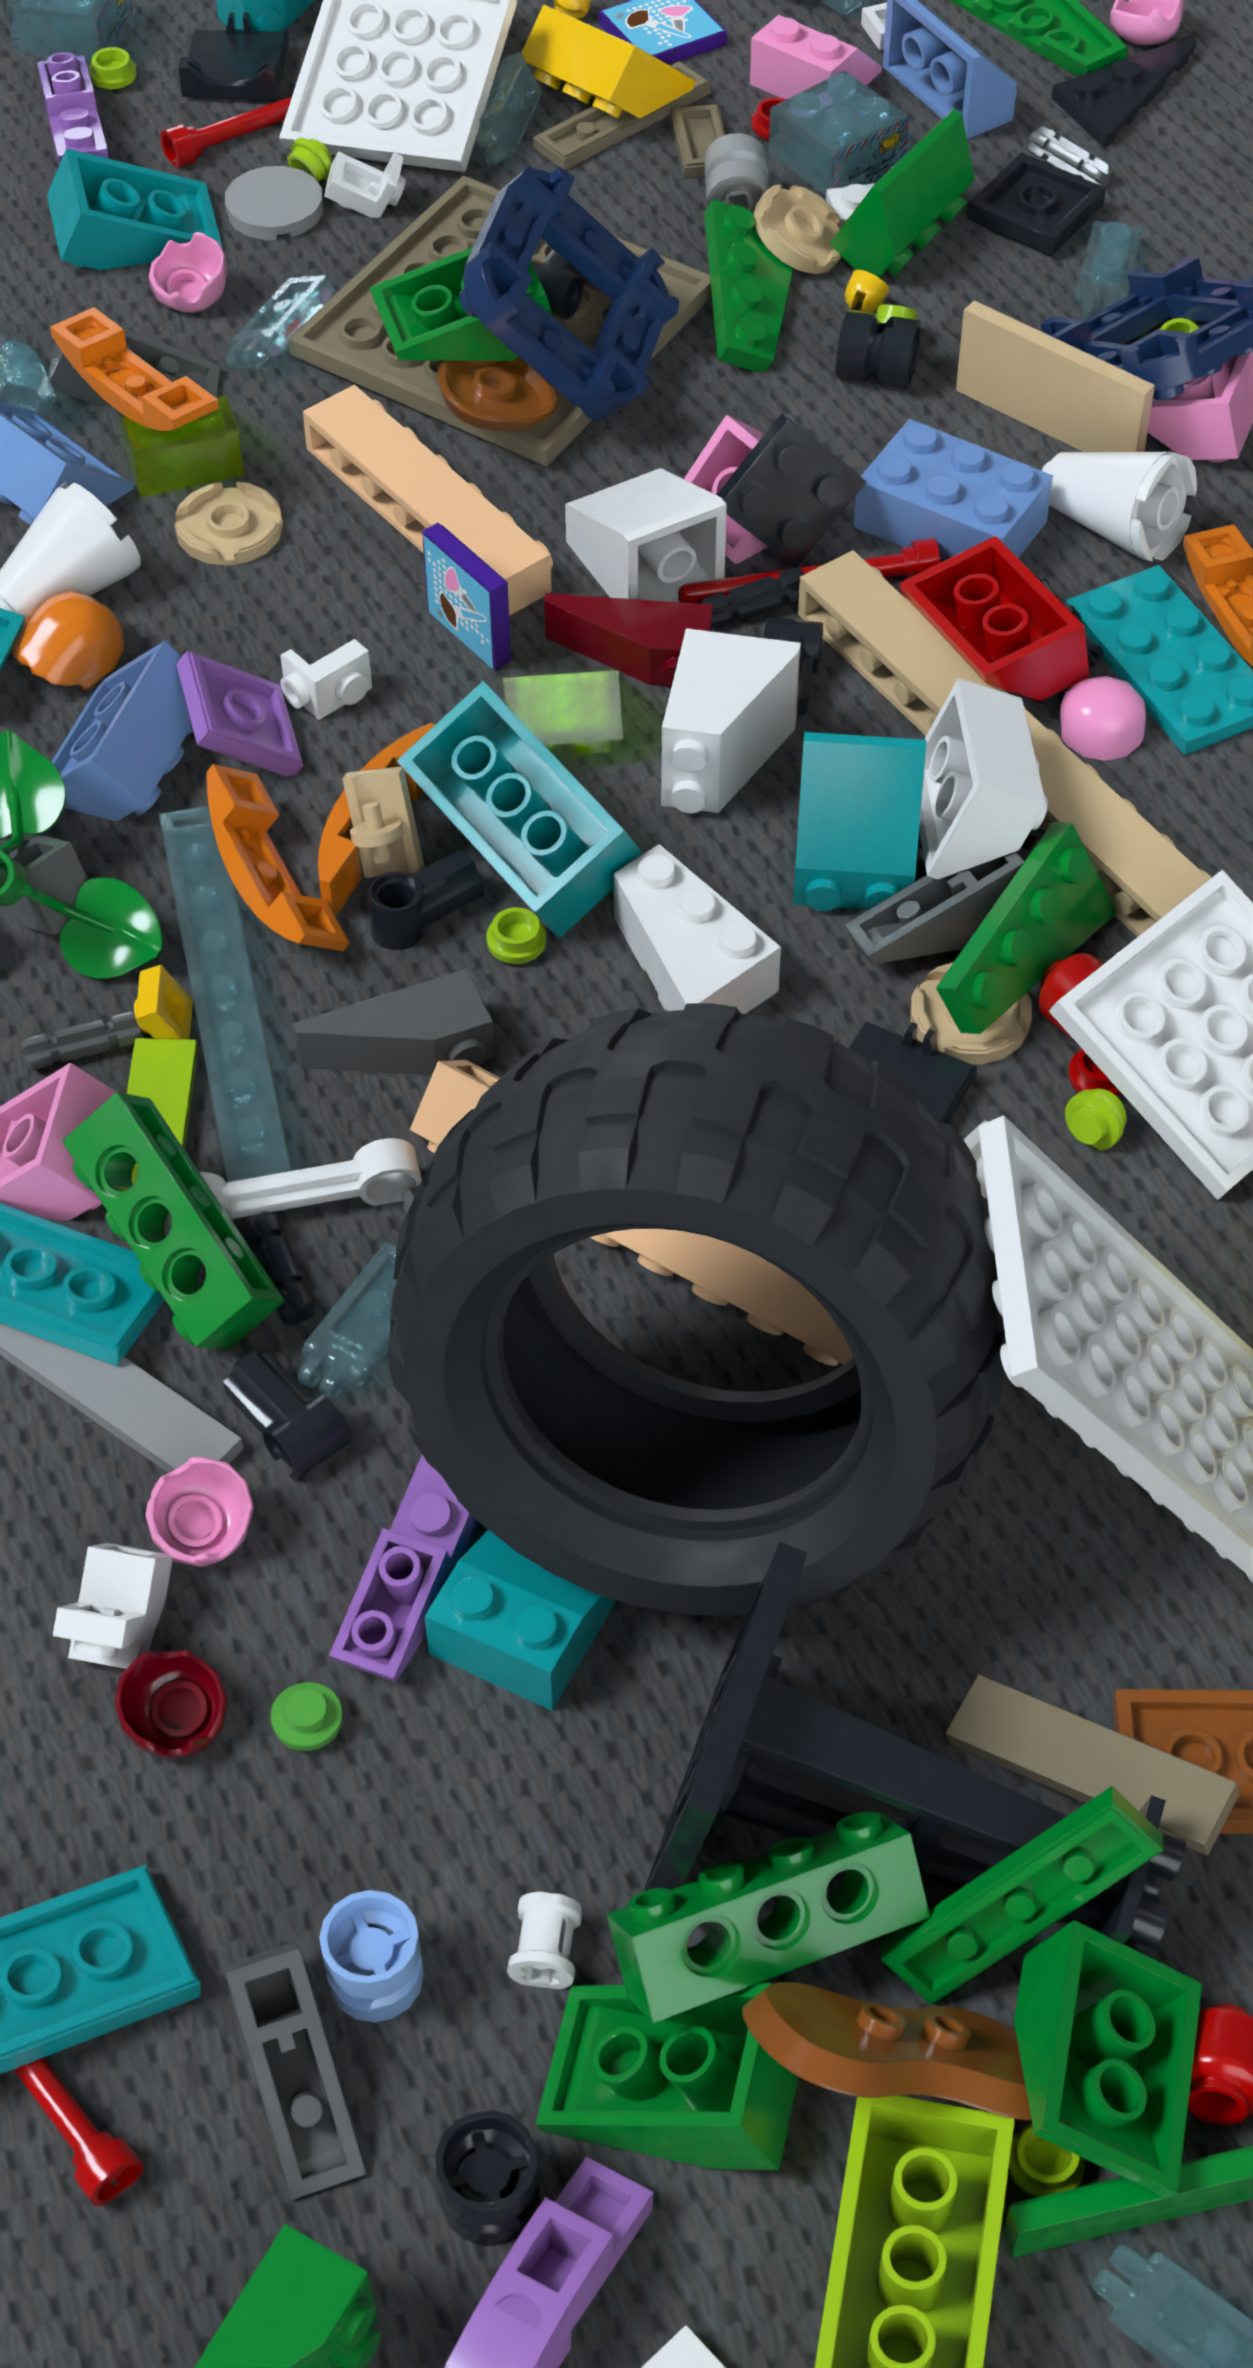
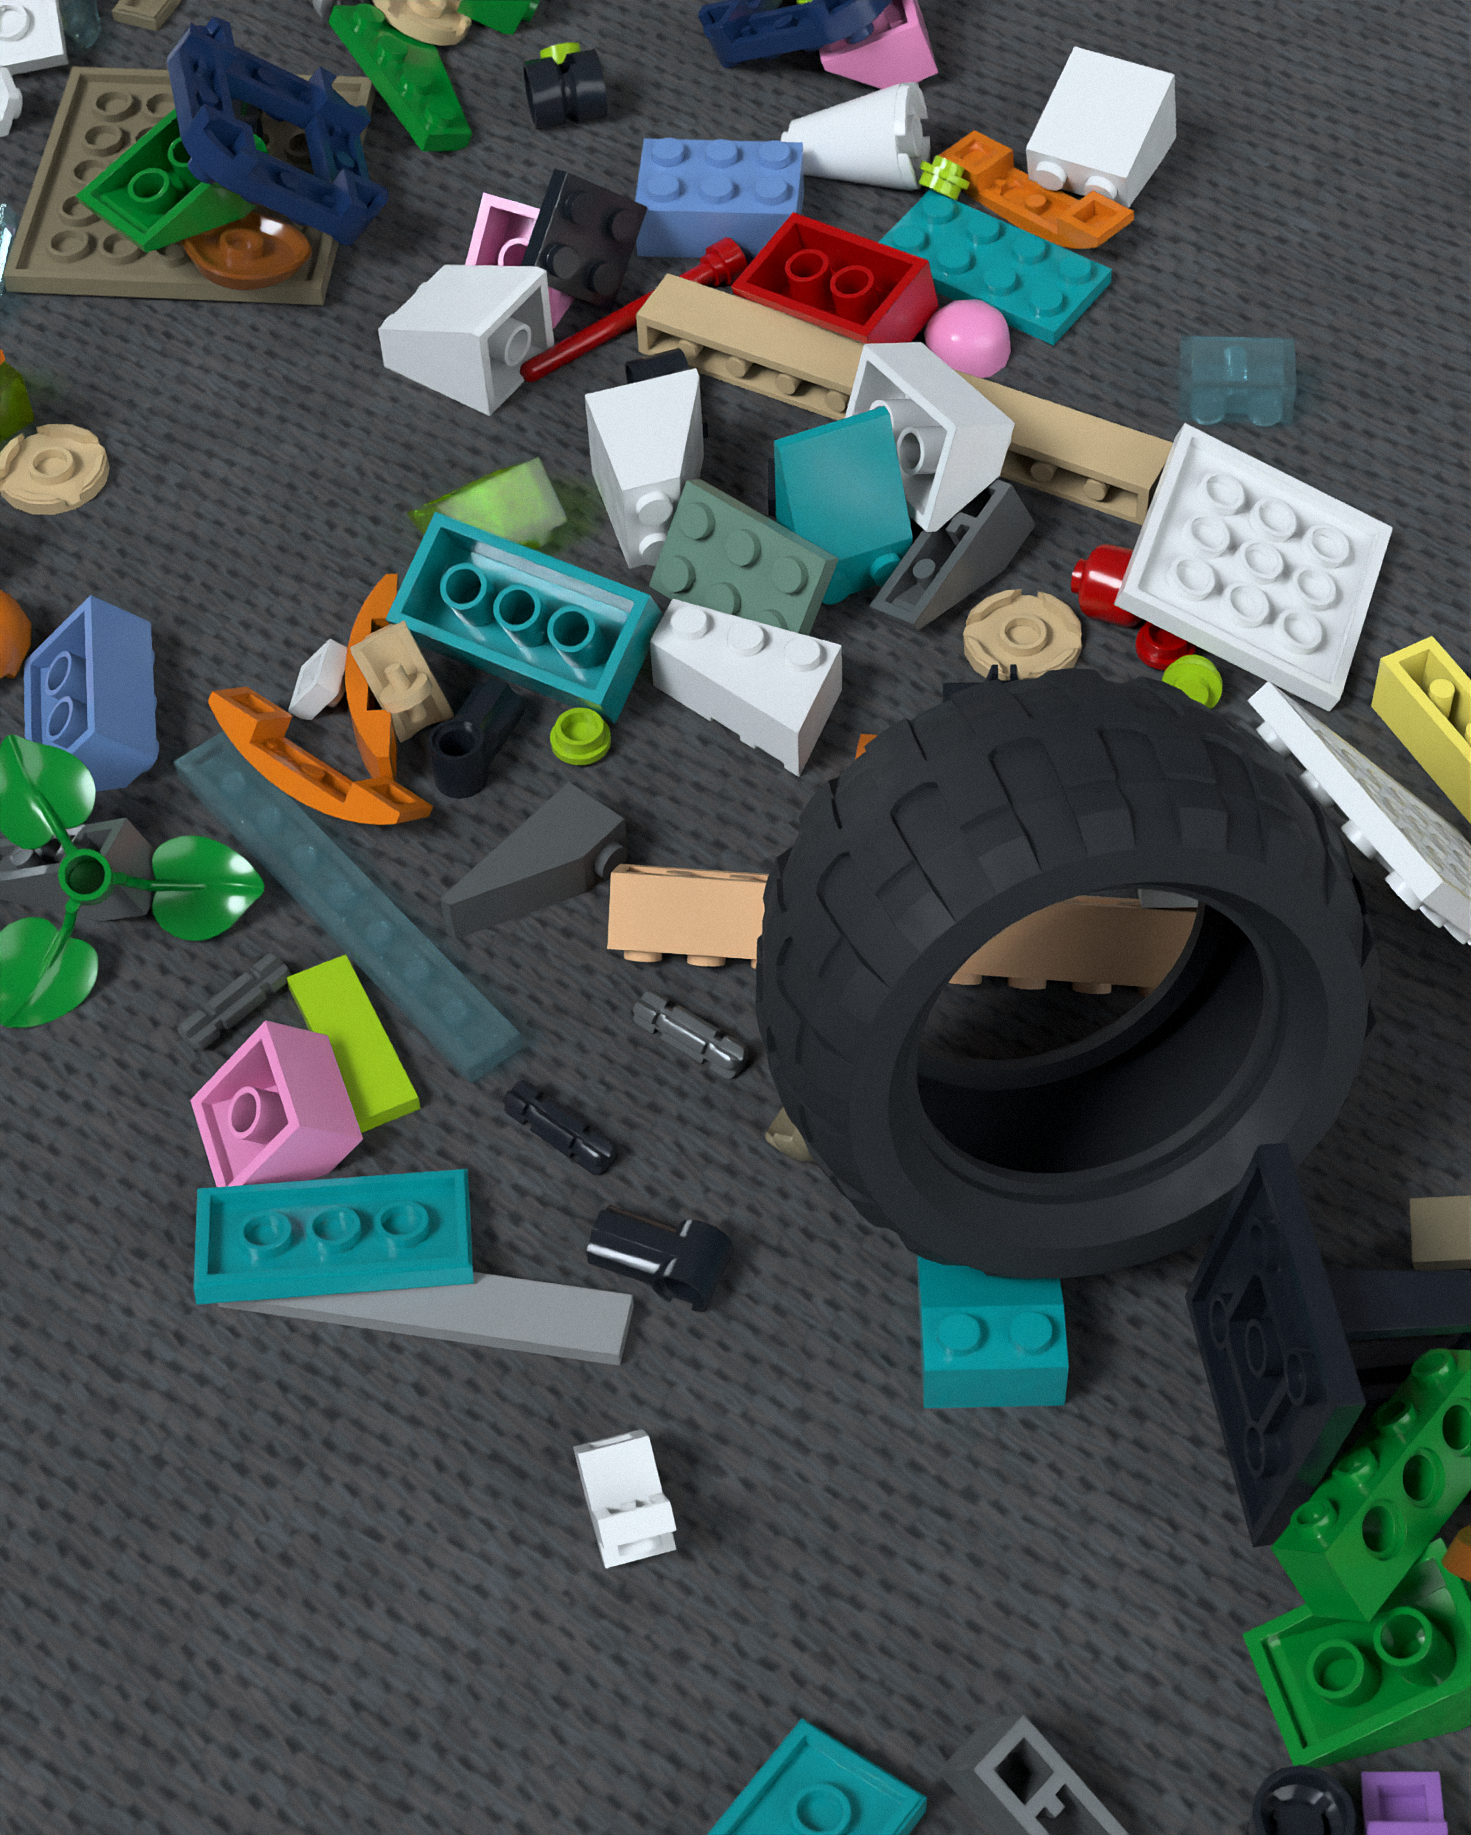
camera: 25 degrees left, 0 degrees up
green brick [62,1092,285,1350] -> none
dark red hair [114,1650,229,1759] -> none
yellow plate [134,965,193,1039] -> none
bright pink hair [145,1456,254,1567] -> none
white piece [167,1138,422,1230] -> none
medium lavender tile [176,651,303,777] -> none
bright green plate [271,1682,343,1751] -> none
white bracket [280,639,372,720] -> none
clear light blue hinge [297,1242,397,1399] -> none
light nougat brick [303,385,553,616] -> none
light blue wheel [319,1890,424,2023] -> none
medium lavender slope [329,1455,479,1682] -> none
tile [422,522,511,671] -> none
white bush [507,1892,582,1989] -> none
dark red slope [544,593,713,689] -> none
black axle [702,567,805,628] -> none
yellow hinge [844,270,890,313] -> none
green wing [936,822,1117,1034] -> none
tan tile [956,300,1155,452] -> none
none -> white plate [288,639,347,720]
none -> sand green plate [649,479,839,636]
none -> lime plate [918,155,970,200]

